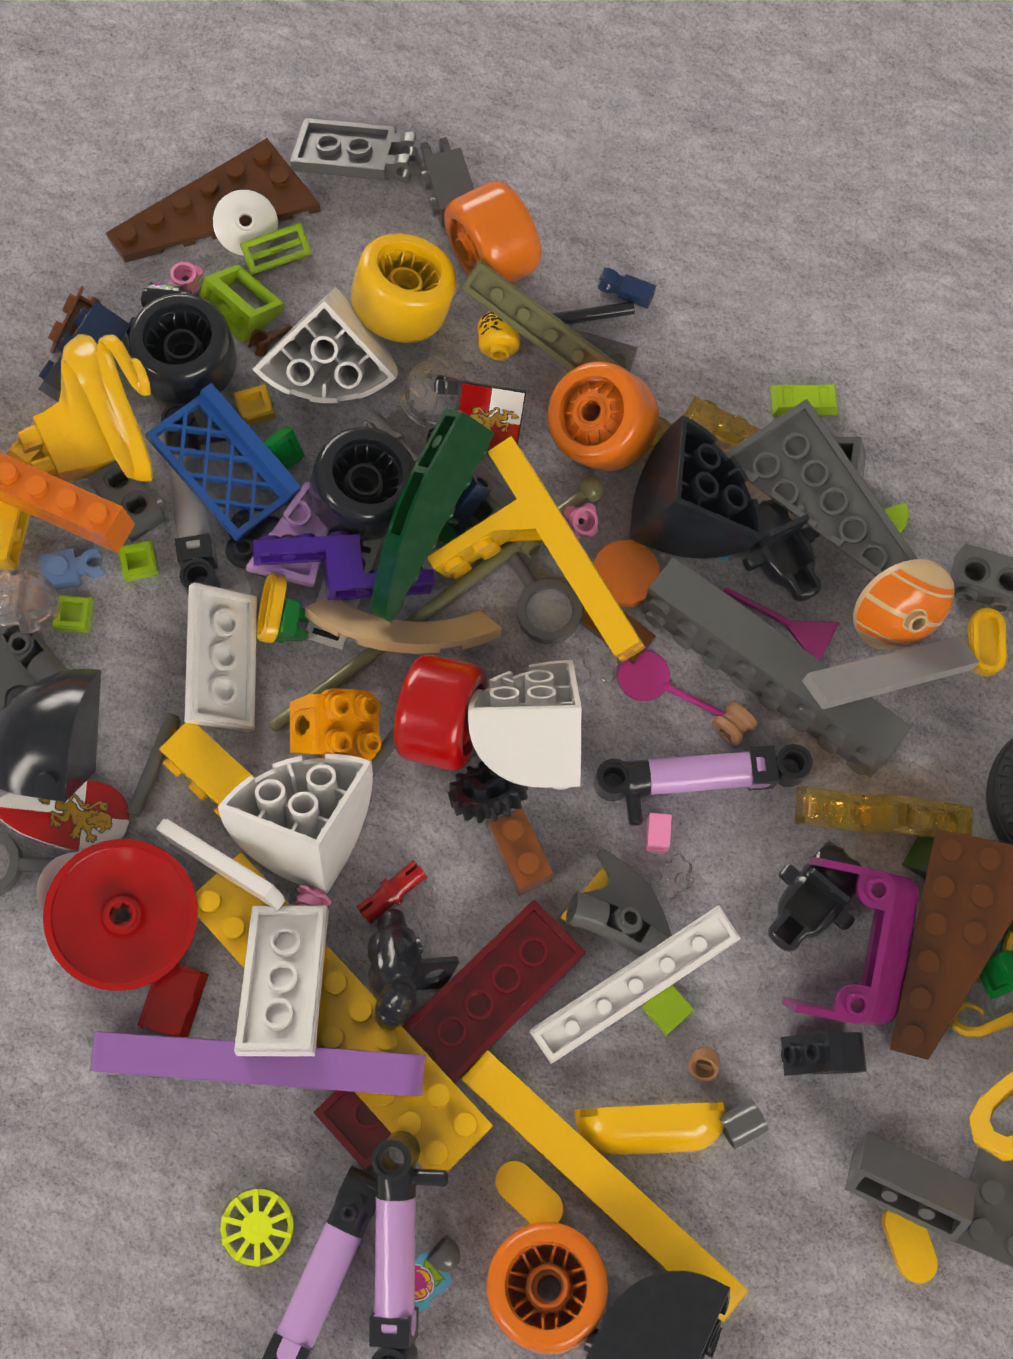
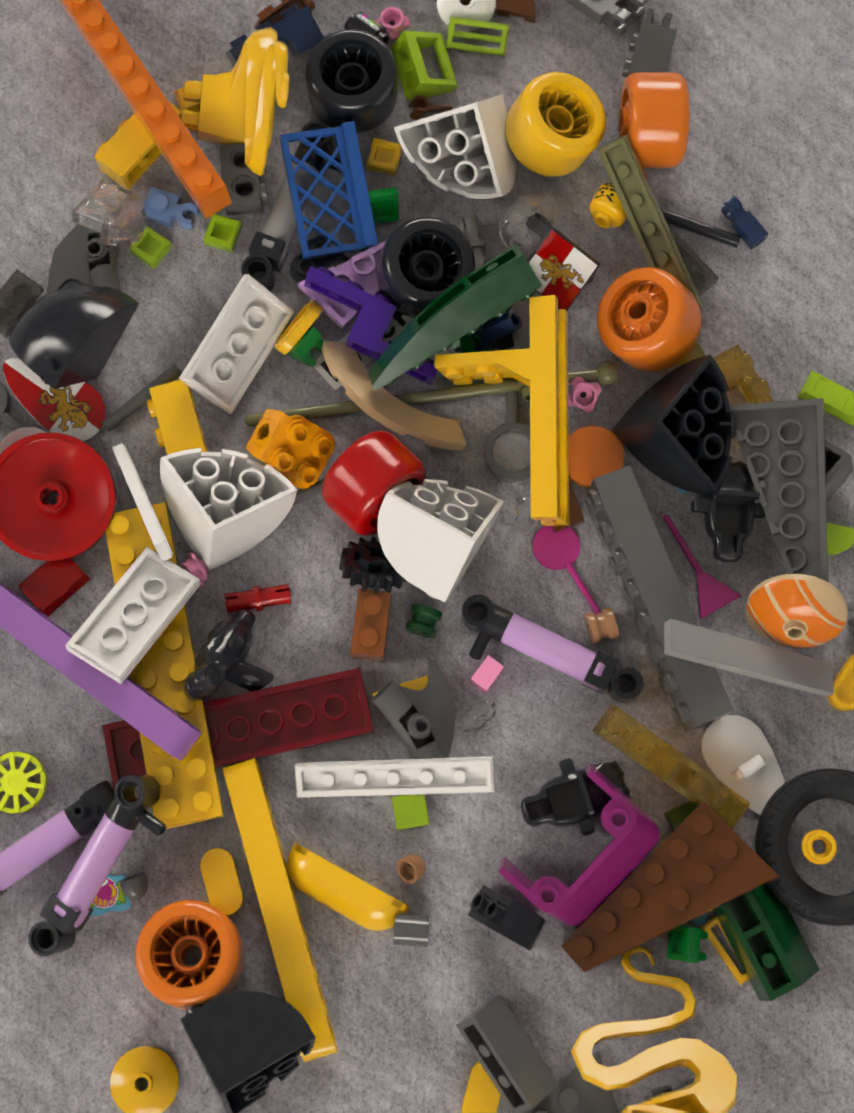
camera: 35 degrees right, 5 degrees up
none -> dark green wheel [405,603,443,639]
none -> white shield [701,715,785,815]

